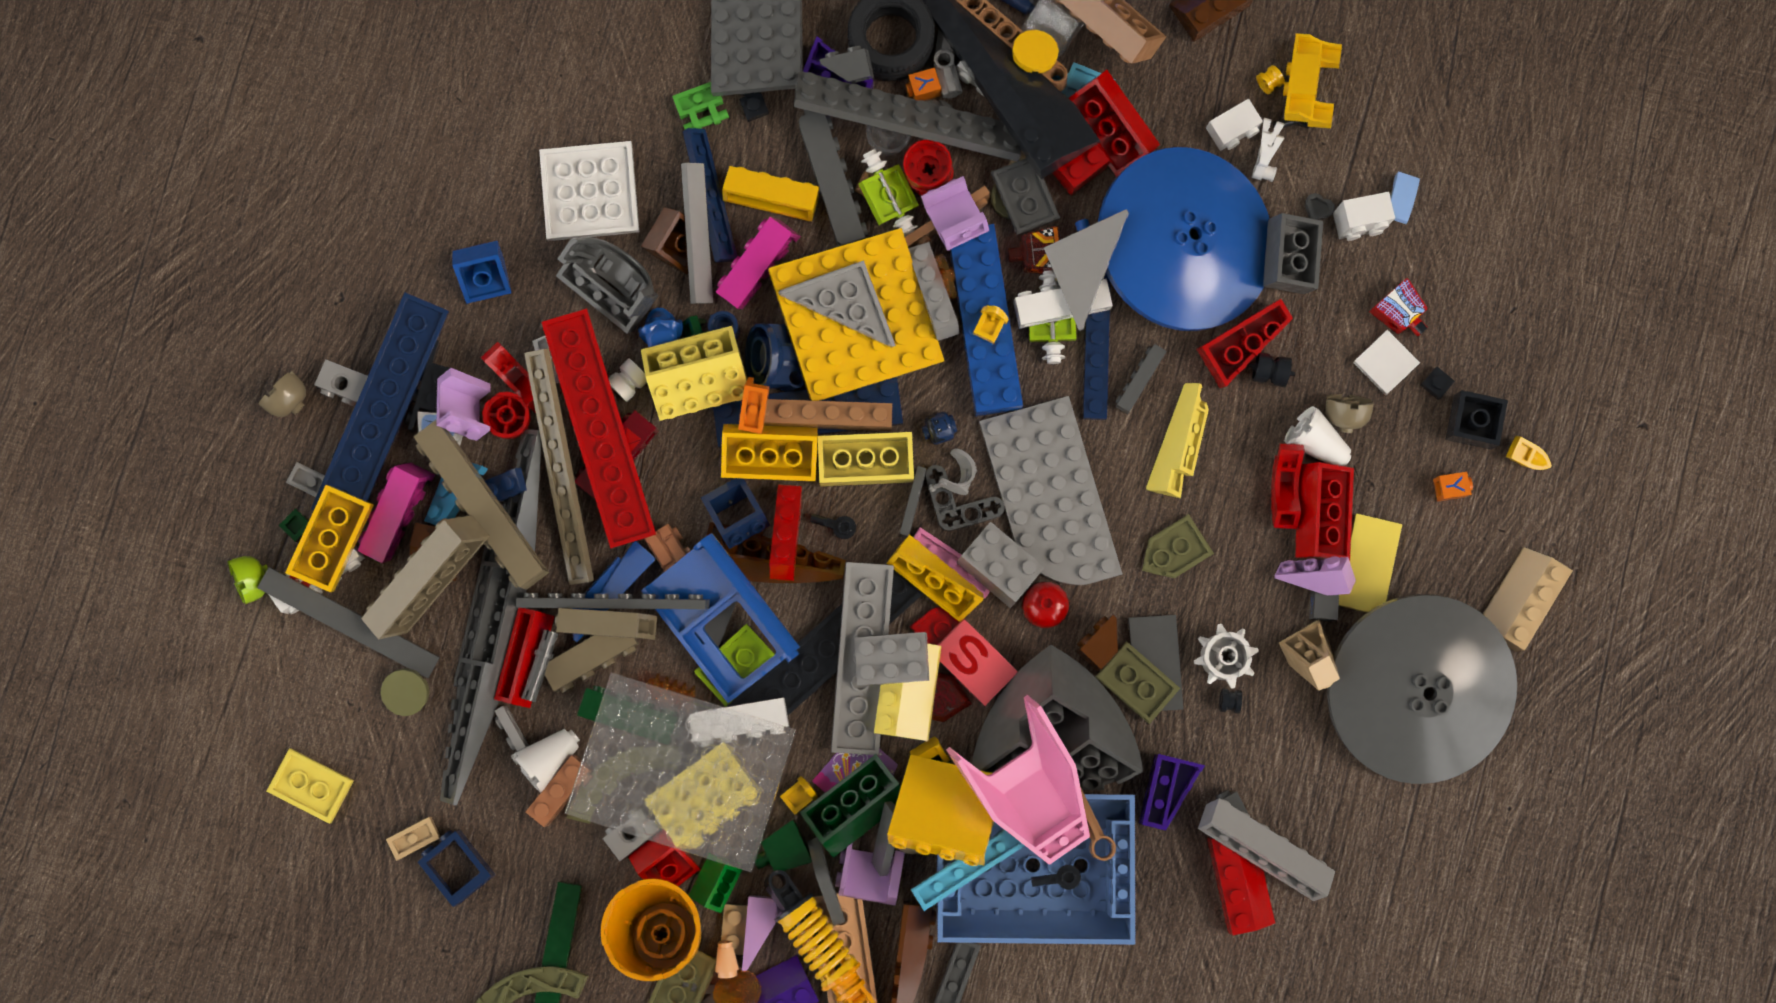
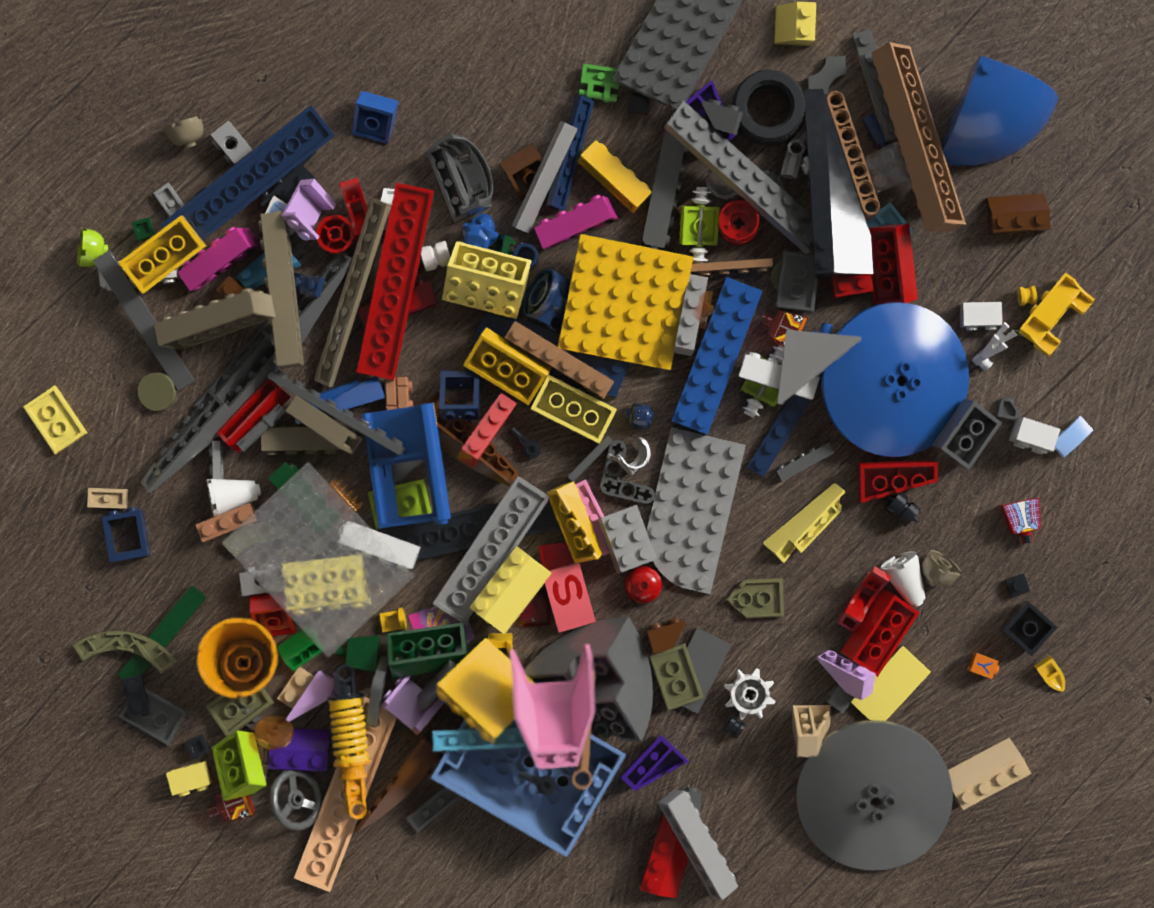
camera: 30 degrees right, 5 degrees up
white plate [539,141,640,241] -> none
light nougat cone [715,941,739,978] -> none
orange panel [738,377,769,434] -> none
light grey tile [778,260,896,347] -> none
light grey plate [855,632,930,686] -> none
orange brick [905,67,941,101] -> none
lavender panel [921,176,989,251] -> none
yellow tile [973,305,1009,344] -> none
yellow tile [1012,30,1059,73] -> none
white tile [1353,330,1420,395] -> none

